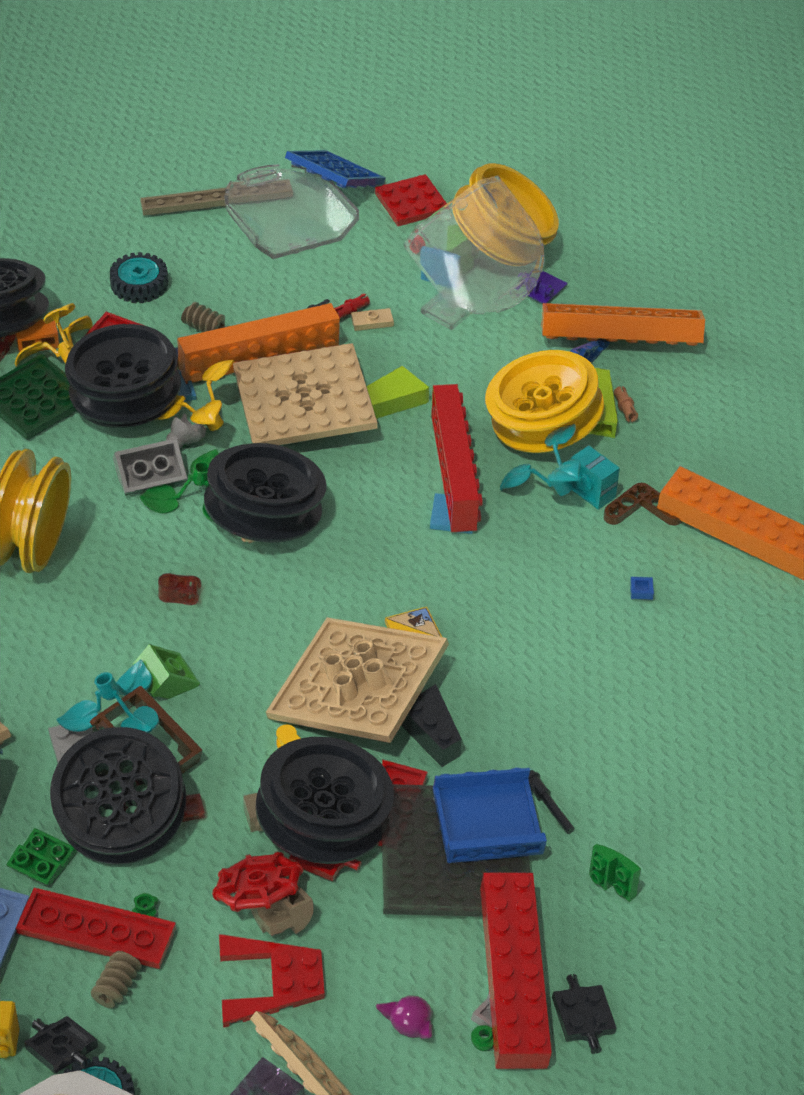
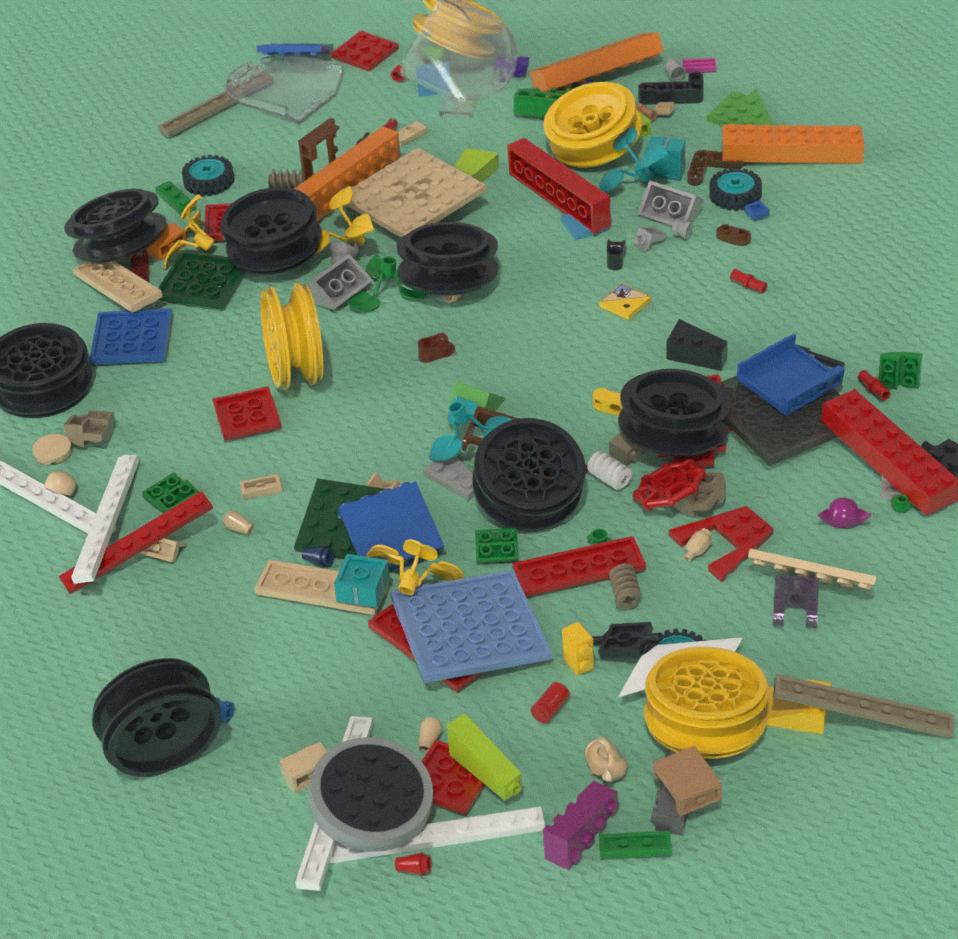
camera: 25 degrees left, 5 degrees down
tan plate [266,617,449,743] -> none
none -> green plate [155,181,196,216]
none -> reddish brown hinge [298,118,340,181]
none -> green wedge [513,88,571,119]
none -> white piece [587,451,633,490]
none -> black piece [607,240,626,270]
none -> light grey bracket [634,227,666,251]
none -> light grey slope [637,181,704,226]
none -> black beam [638,72,704,105]
none -> tan tile [653,102,675,115]
none -> light grey wheel [664,58,686,81]
none -> light grey wheel [672,218,693,239]
none -> dark pink tile [682,58,716,73]
none -> tan plant [683,528,712,562]
none -> bright green wing [707,89,773,126]
none -> black wheel [709,168,762,211]
none -> reddish brown plate [716,224,751,246]
none -> red pin [730,269,768,294]
none -> red pin [857,370,891,400]

